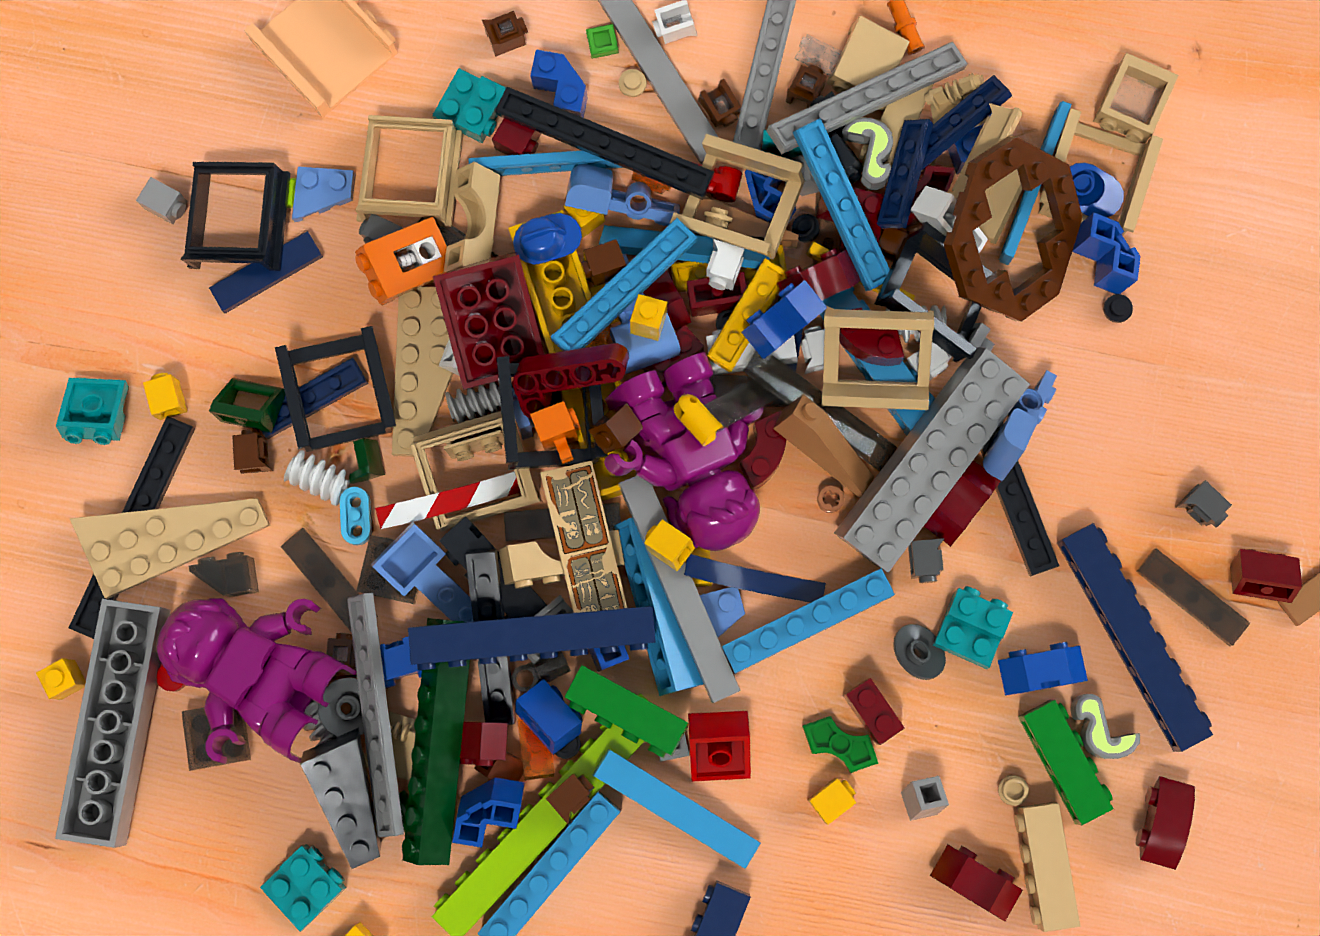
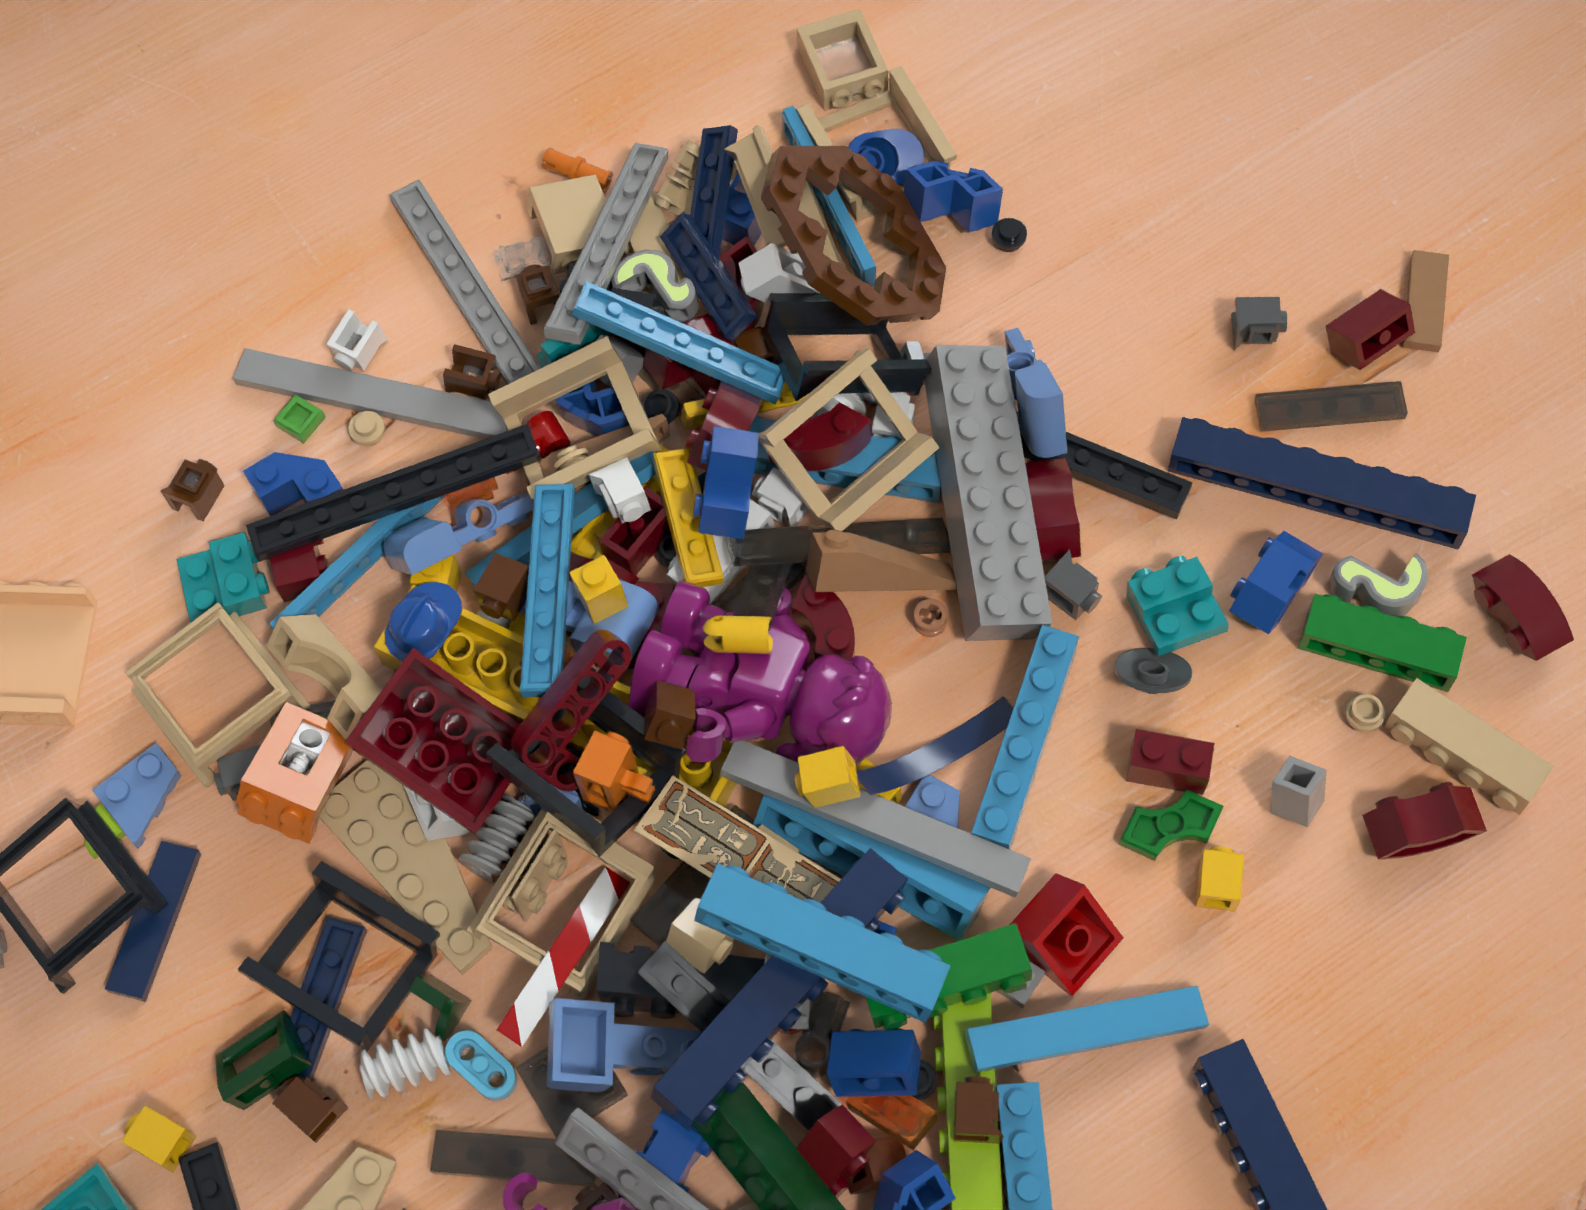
camera: 45 degrees left, 15 degrees down
none -> dark azure brick [694,864,951,1023]

